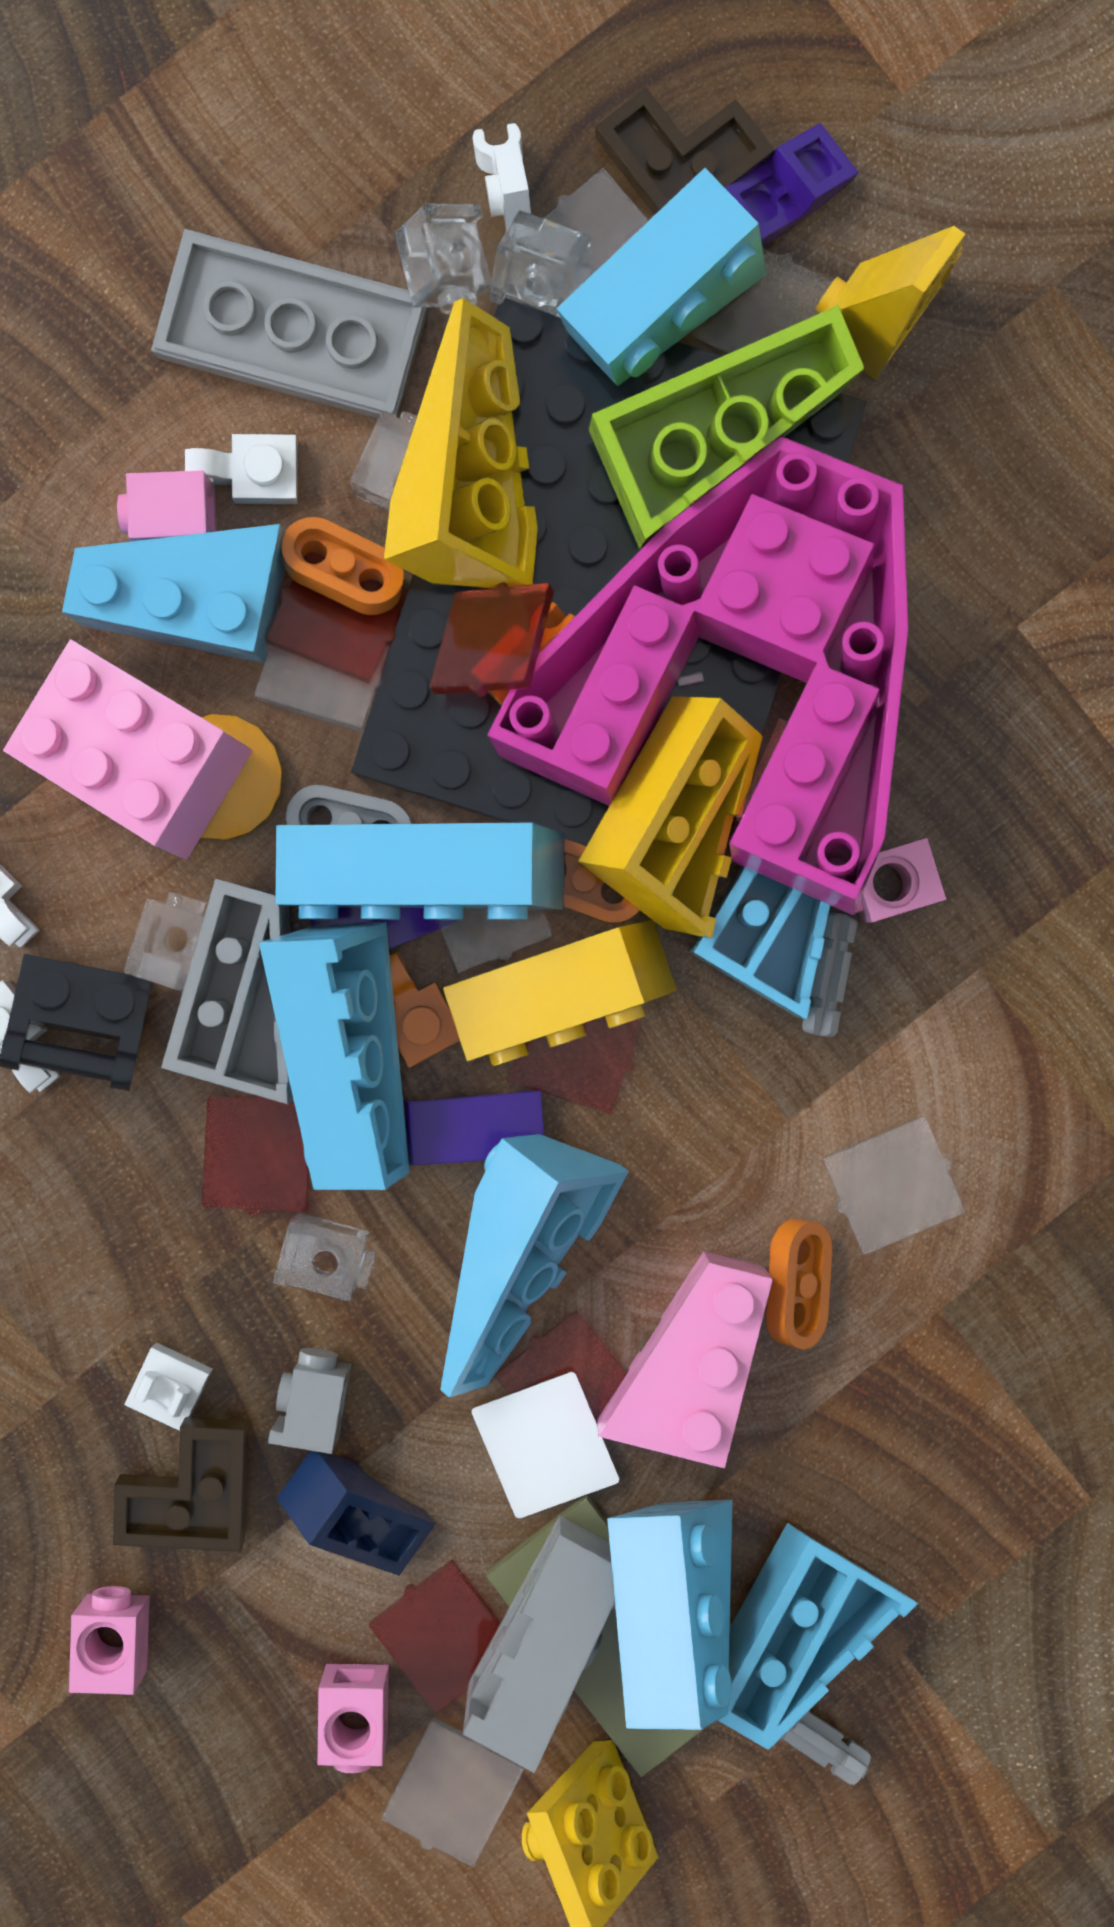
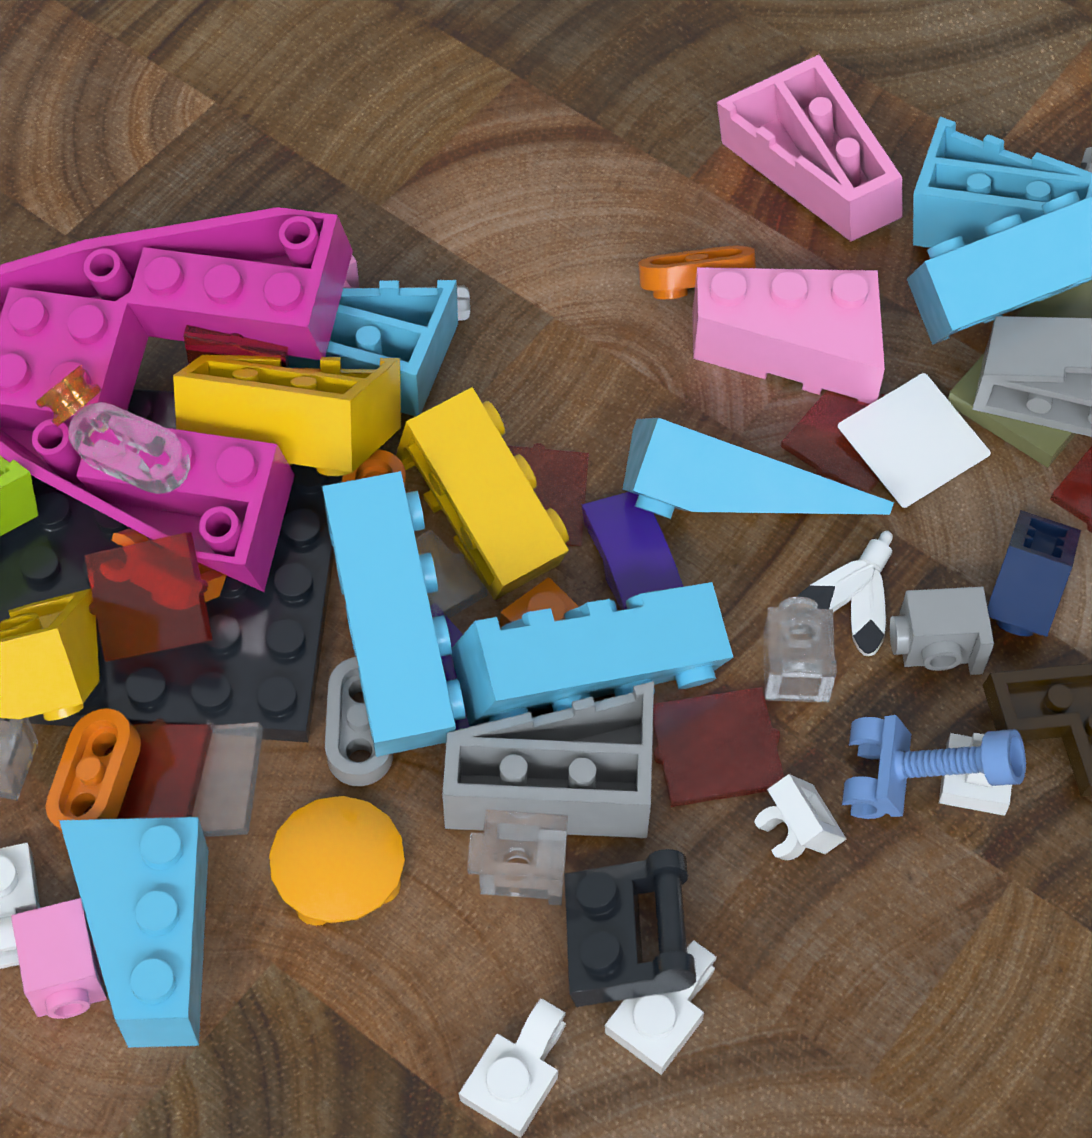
camera: 105 degrees left, 30 degrees down
bright pink brick [3,639,253,860] -> none
clear piece [822,1116,965,1255] -> none
none -> clear orange bush [35,364,102,427]
none -> clear beam [68,402,190,494]
none -> bright pink wedge [717,55,902,241]
none -> white tile [754,774,846,860]
none -> white piece [790,531,893,657]
none -> medium blue bar [842,715,1026,819]

